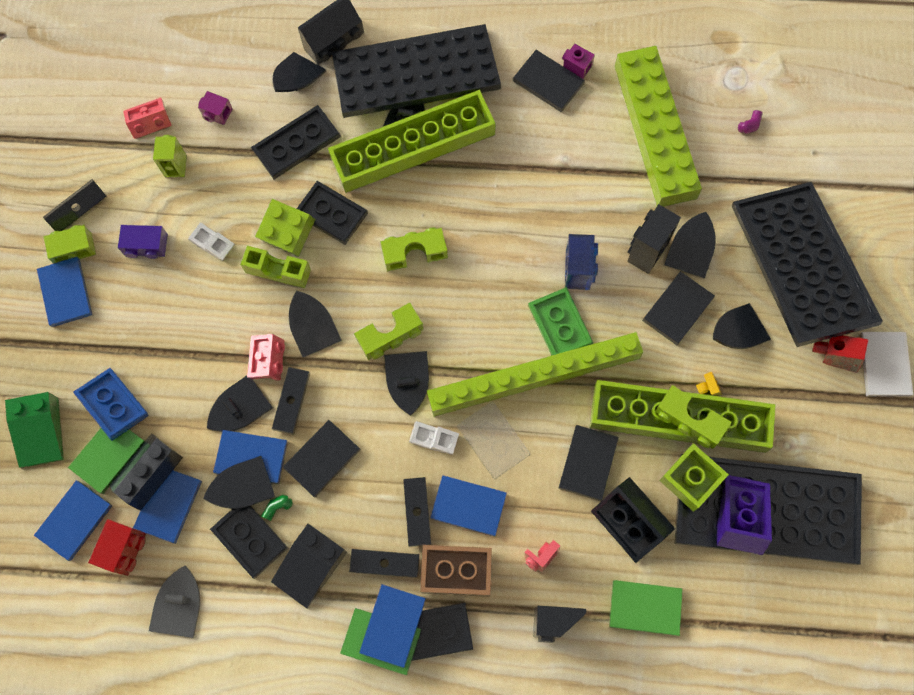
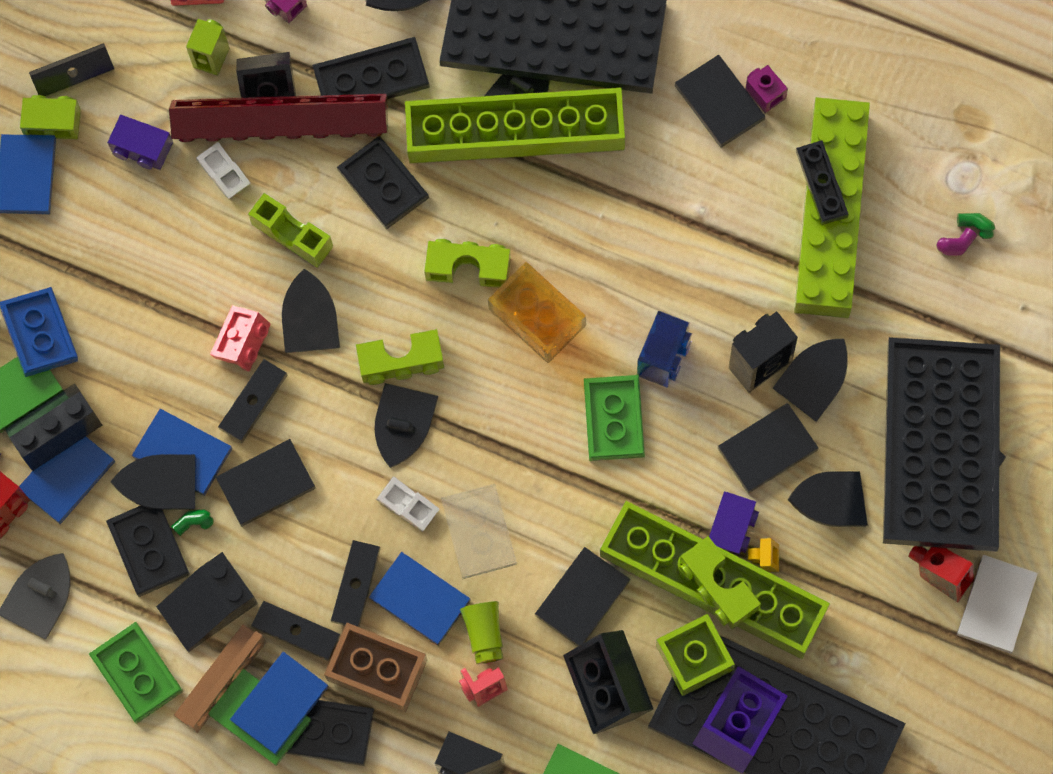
camera: 20 degrees right, 0 degrees up
black shield [207,375,273,432] -> none
lime brick [255,199,316,257] -> none
lime brick [427,332,643,417] -> none
none -> bright green tile [89,622,184,724]
none -> dark red brick [169,94,388,142]
none -> medium nougat fence [174,624,266,733]
none -> black slope [236,52,296,98]
none -> lime plant [460,601,503,664]
none -> clear yellow brick [488,262,586,363]
none -> dark purple brick [709,491,759,557]
none -> black tile [796,140,849,225]
none -> green arm [957,213,996,239]

